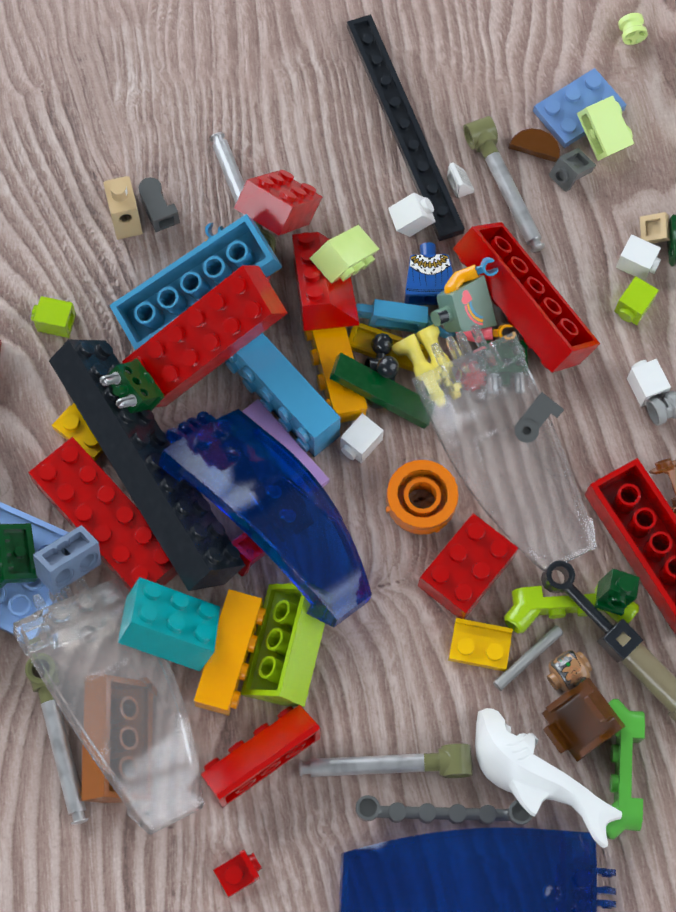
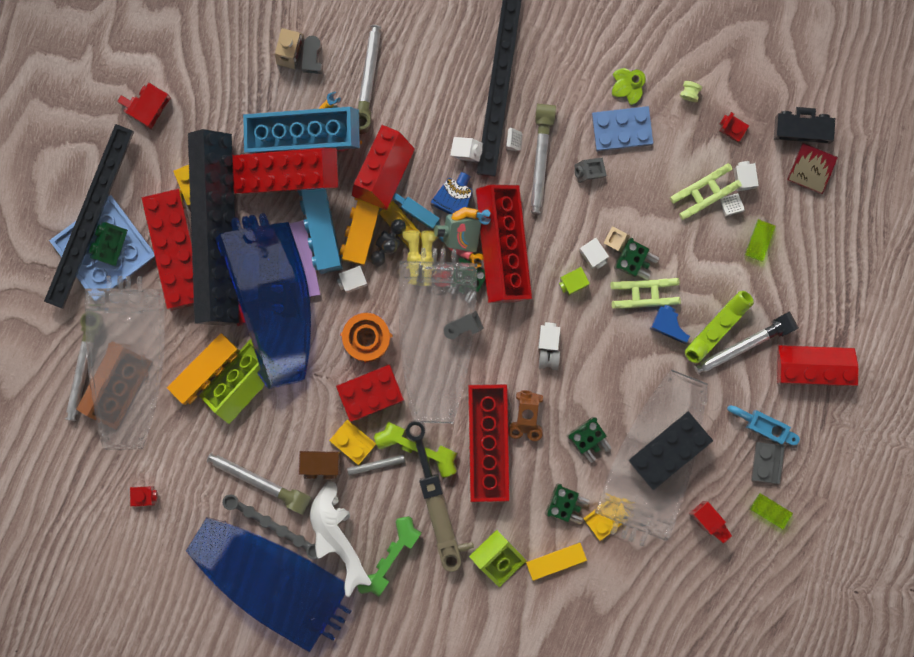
camera: 35 degrees right, 15 degrees up
lime brick [31,296,76,338] -> none
sand blue brick [33,525,102,594] -> none
dark green piece [100,358,164,414] -> none
teal brick [118,577,220,671] -> none
red slope [201,705,321,808] -> none
red brick [234,170,323,236] -> none
yellowish green brick [310,225,379,283] -> none
dark green tile [329,353,435,429] -> none
reddish brown tile [508,128,560,163] -> none
reddish brown panel [542,678,625,762] -> none
medium nougat head [547,650,592,692] -> none
yellowish green brick [577,96,634,161] -> none
dark green brick [595,568,640,616] -> none
none -> reddish brown brick [299,451,341,479]
none -> lime plate [612,68,646,105]

